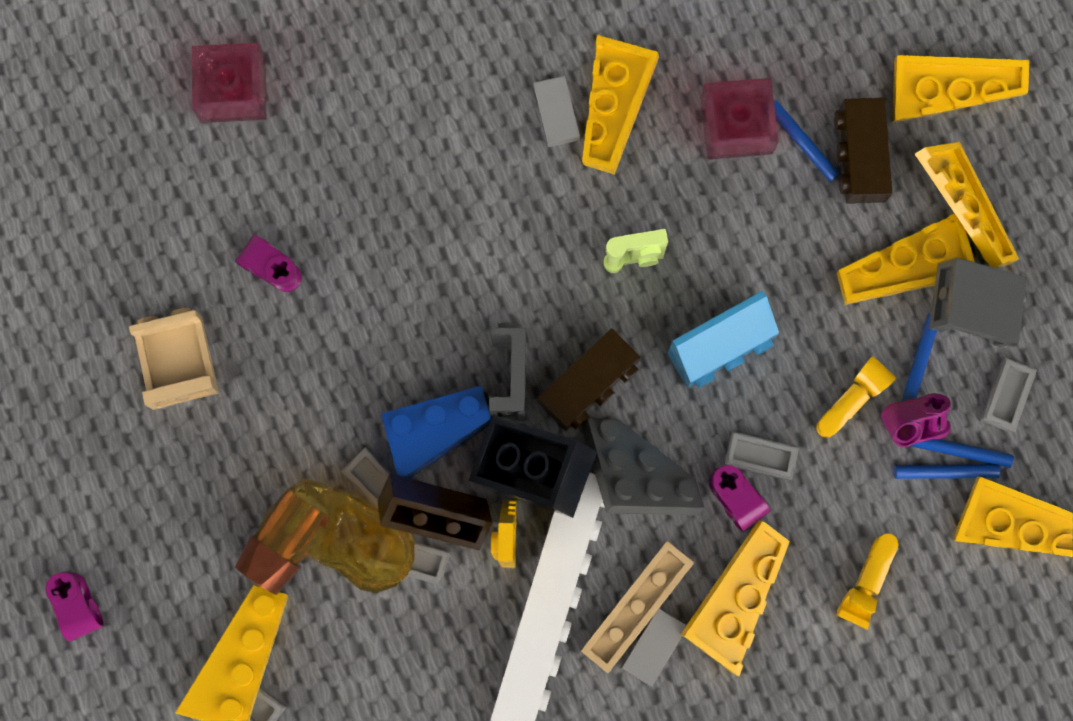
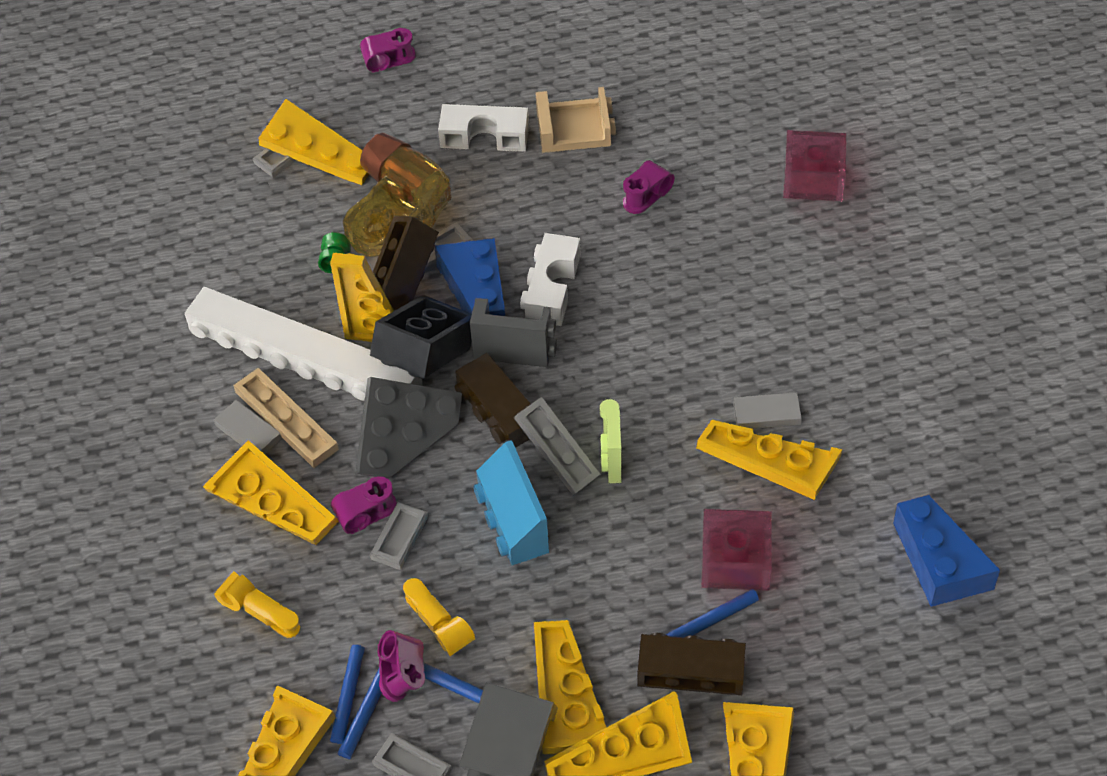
camera: 100 degrees right, 25 degrees down
none -> green wheel [318,232,352,273]
none -> white arch [438,104,529,152]
none -> light grey plate [514,397,601,495]
none -> white arch [520,233,581,326]

